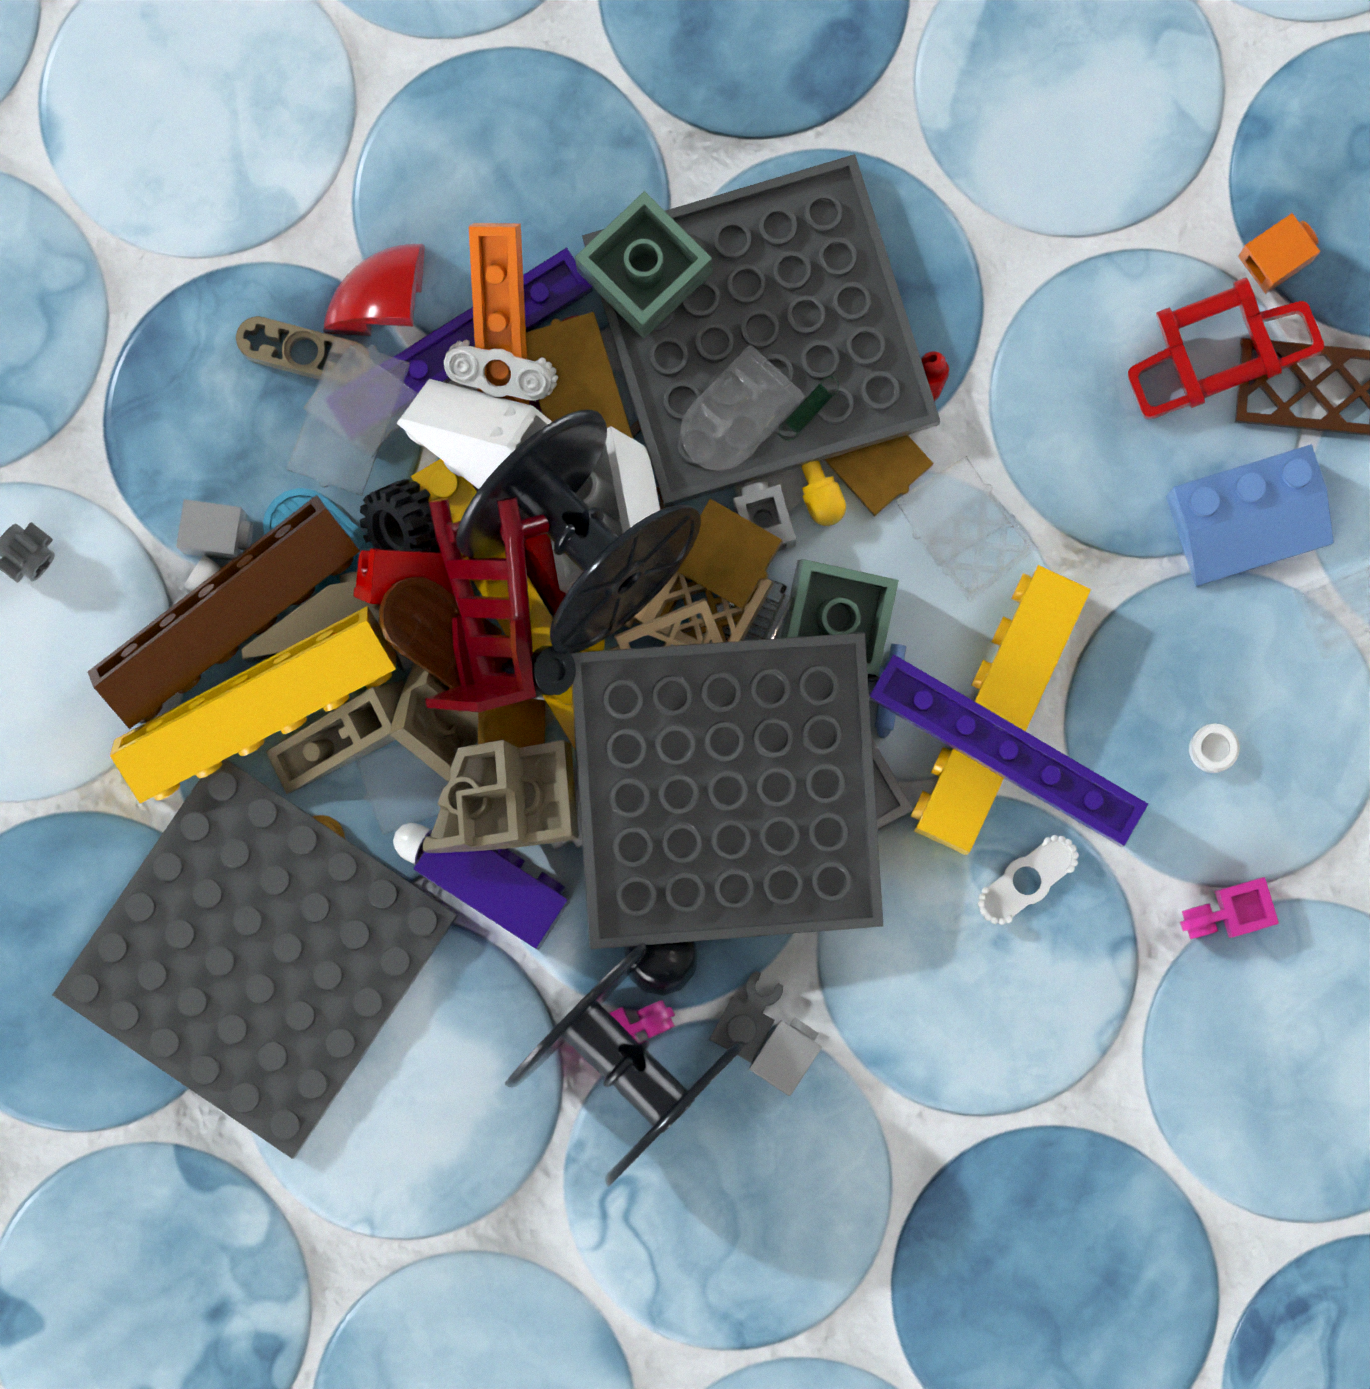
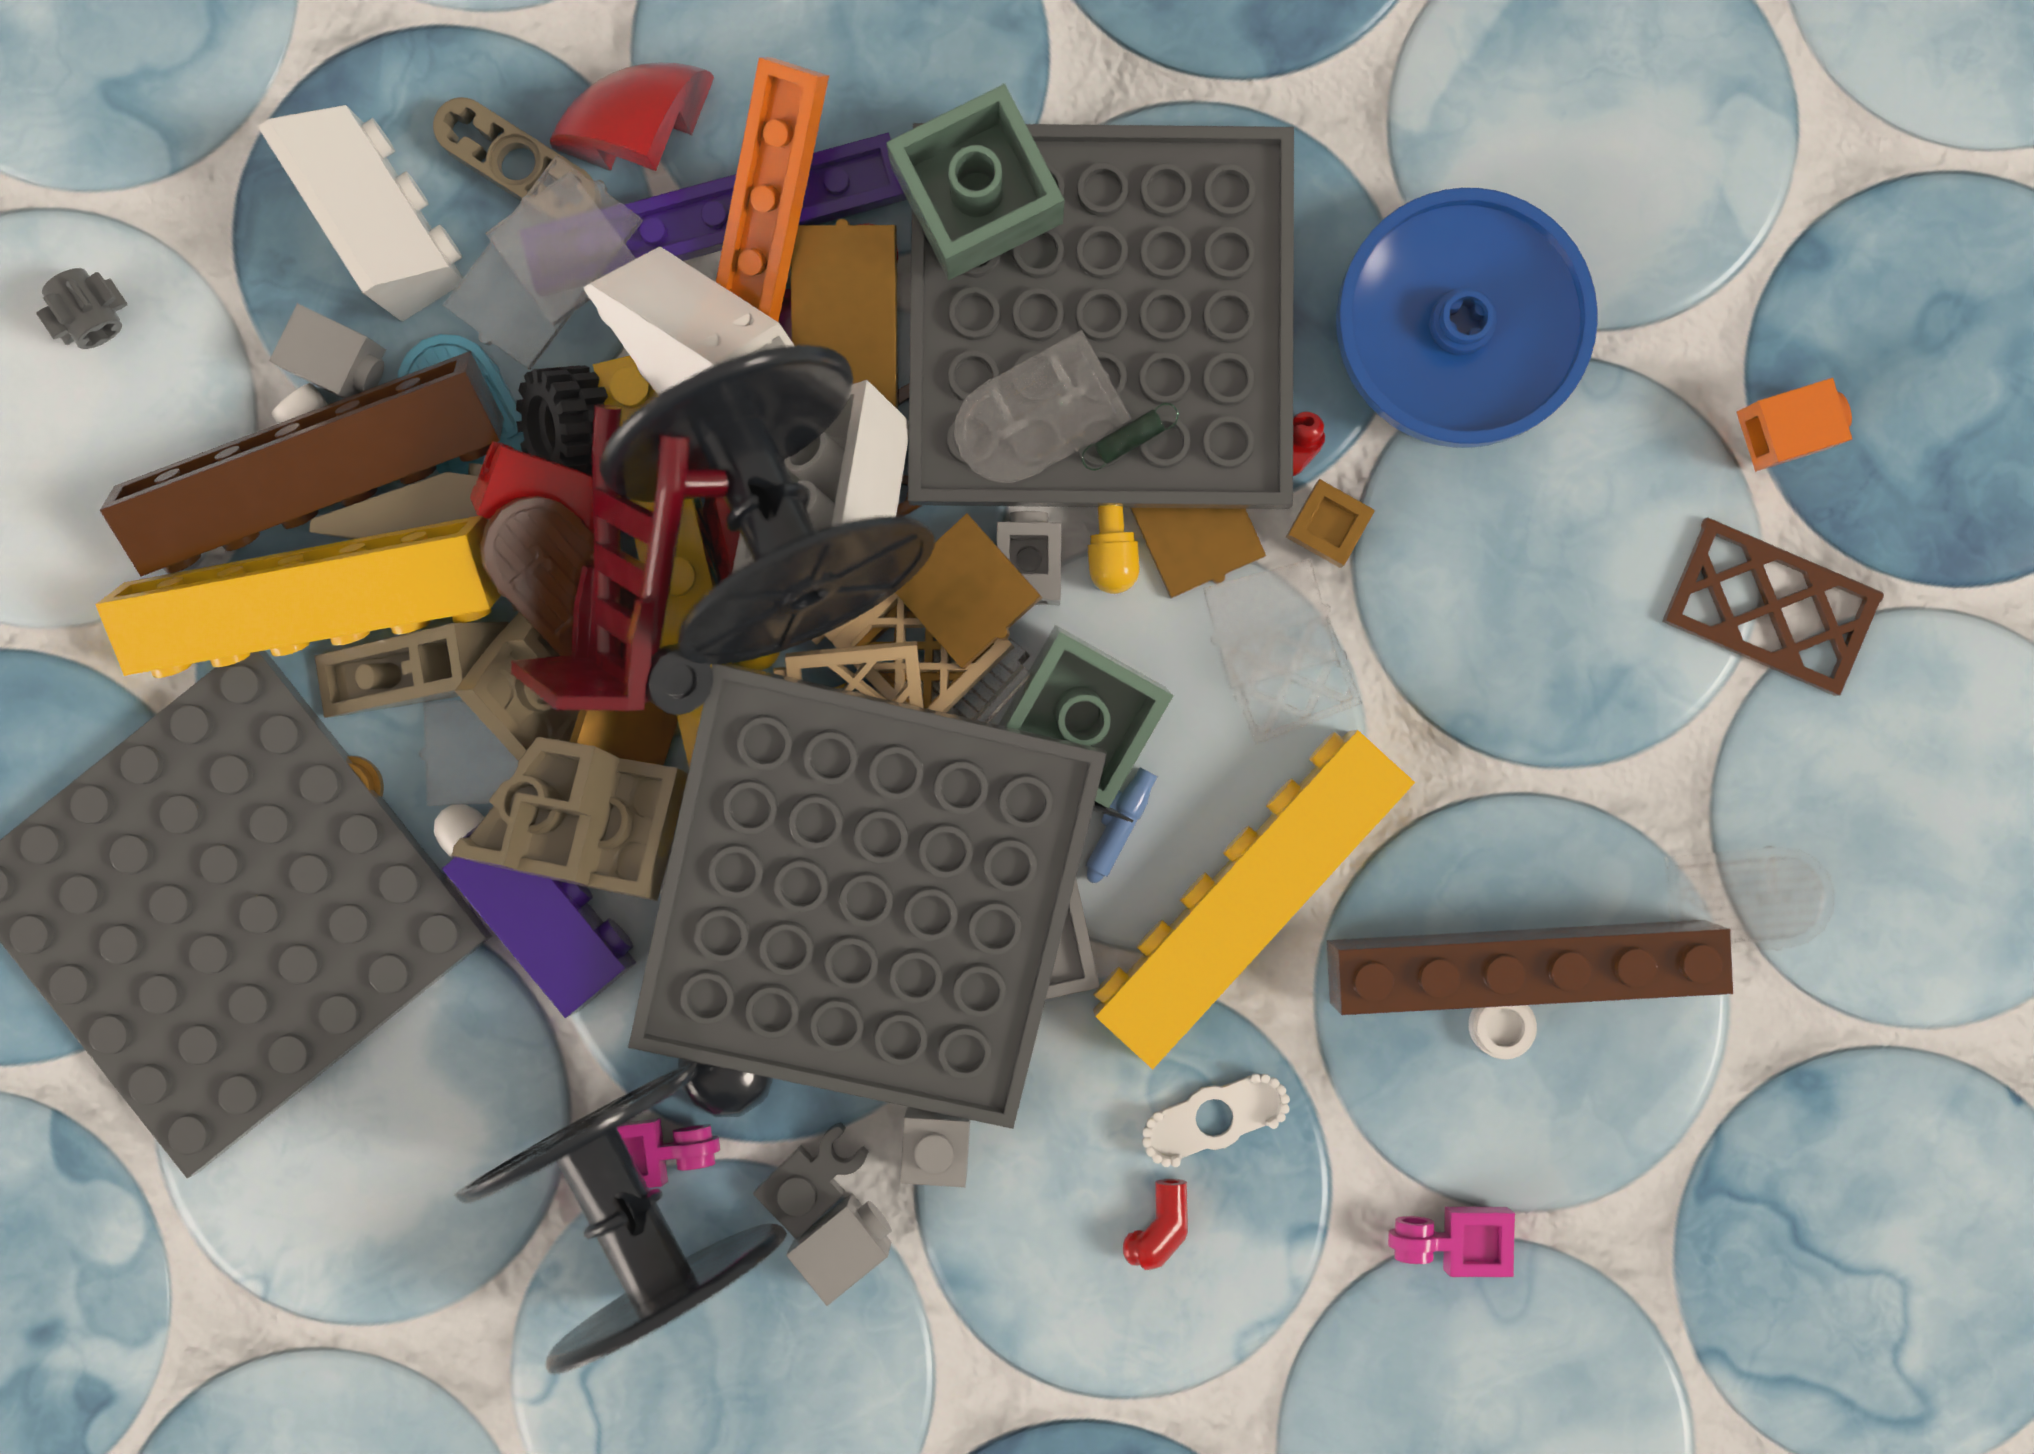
camera: 15 degrees right, 5 degrees up
white piece [444,340,558,400] -> none
dark purple plate [869,654,1148,847] -> none
red bar [1128,277,1324,420] -> none
medium blue slope [1166,444,1334,587] -> none
none -> white slope [257,105,466,322]
none -> light grey brick [900,1107,970,1187]
none -> red arm [1123,1179,1188,1270]
none -> pearl gold plate [1286,479,1375,568]
none -> reddish brown brick [1327,920,1733,1015]
none -> blue dish [1336,188,1598,448]

